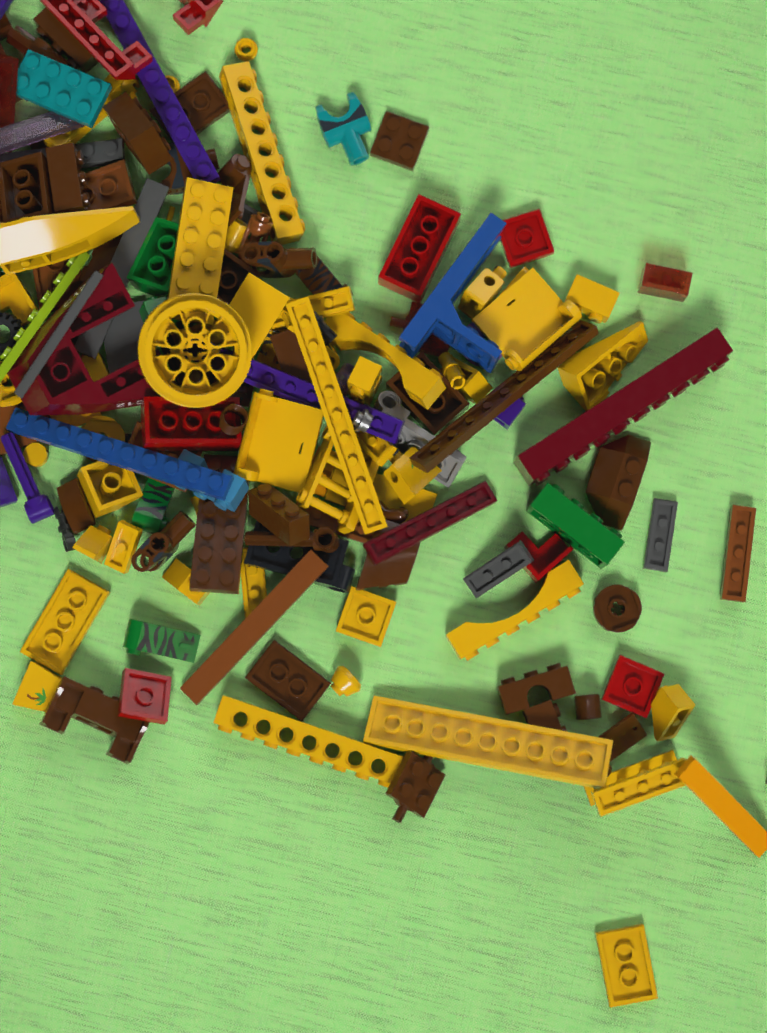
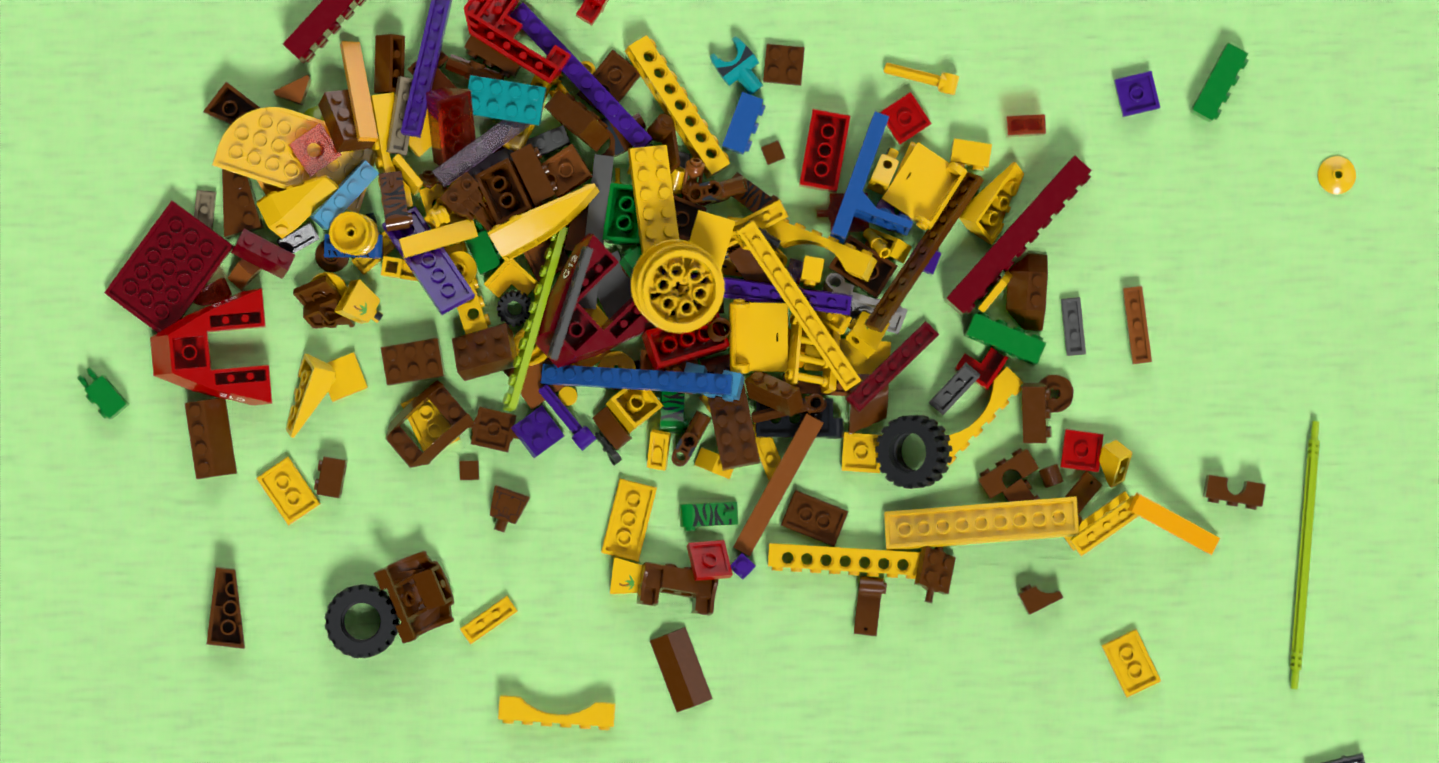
camera: 20 degrees left, 5 degrees up
yellow slope [72,524,113,564] -> none
yellow plate [235,38,258,61] -> none
yellow cone [331,666,361,697] -> none
flat silver plate [352,409,373,433] -> none
reddish brown arm [379,500,409,524] -> none
none -> reddish brown slope [650,627,713,712]
none -> blue brick [722,92,766,155]
none -> dark purple brick [731,553,756,580]
none -> reddish brown tile [761,140,786,165]
none -> reddish brown door [854,576,887,637]
none -> black tyre [875,415,952,489]
none -> yellow axle [884,62,960,95]
none -> yellow tile [978,271,1012,312]
none -> reddish brown arch [1018,584,1064,615]
none -> reddish brown brick [1022,383,1052,443]

